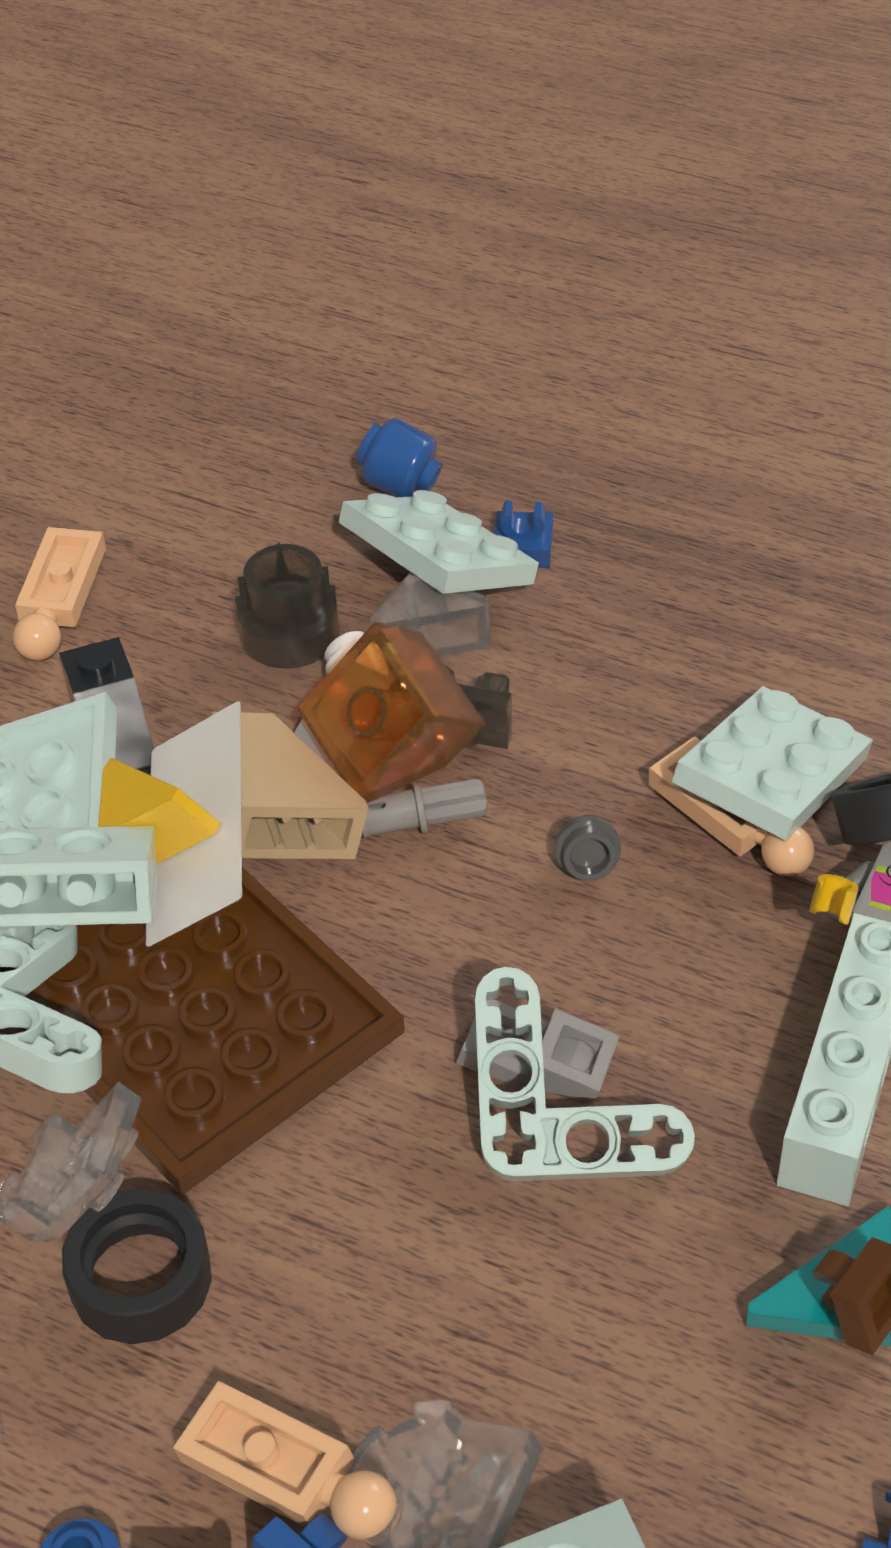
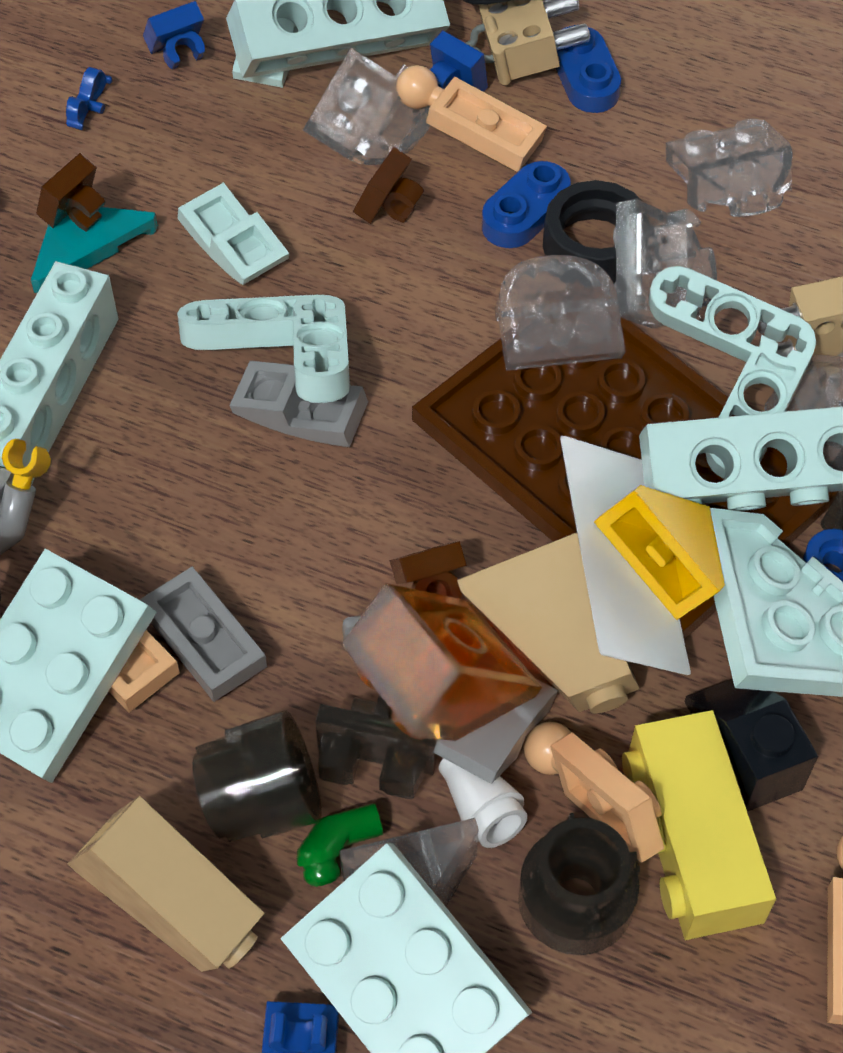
camera: 175 degrees right, 10 degrees up
dark grey plate [555,815,621,881] -> none
none -> tan slope [67,796,264,972]
none -> light grey plate [139,566,267,702]
none -> light aqua slope [178,183,289,285]
none -> clear smoke piece [192,710,322,842]
none -> green arm [297,803,383,887]
none -> reddish brown tile [353,147,424,224]
none -> reddish brown tile [389,541,467,608]
none -> blue plate [482,161,571,248]
none -> clear slope [495,255,625,371]
none -> light nougat plate [524,722,664,863]
none -> light yellow brick [622,710,776,940]

